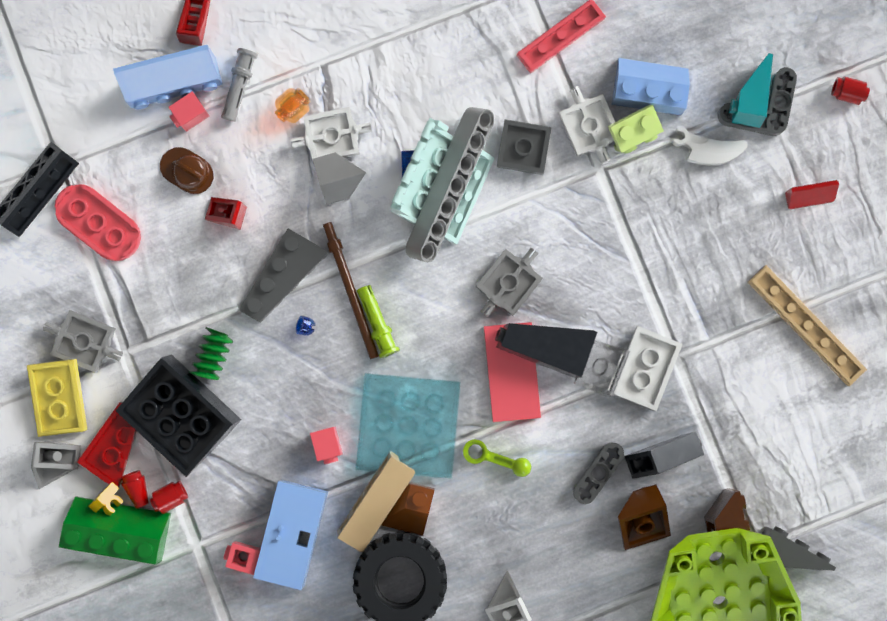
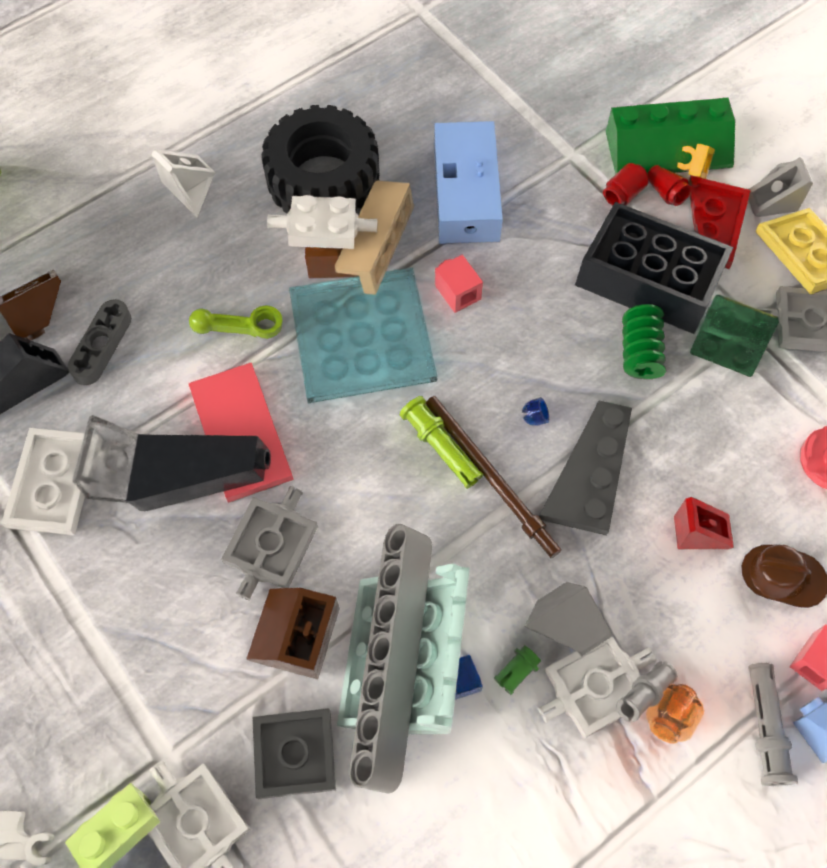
camera: 165 degrees right, 20 degrees down
coral brick [224,541,261,575] -> none
none -> reddish brown slope [246,588,340,679]
none -> white plate [267,195,377,249]
none -> bright green pin [494,645,541,695]
none -> light grey pin [616,661,678,722]
none -> clear green bracket [690,294,779,377]

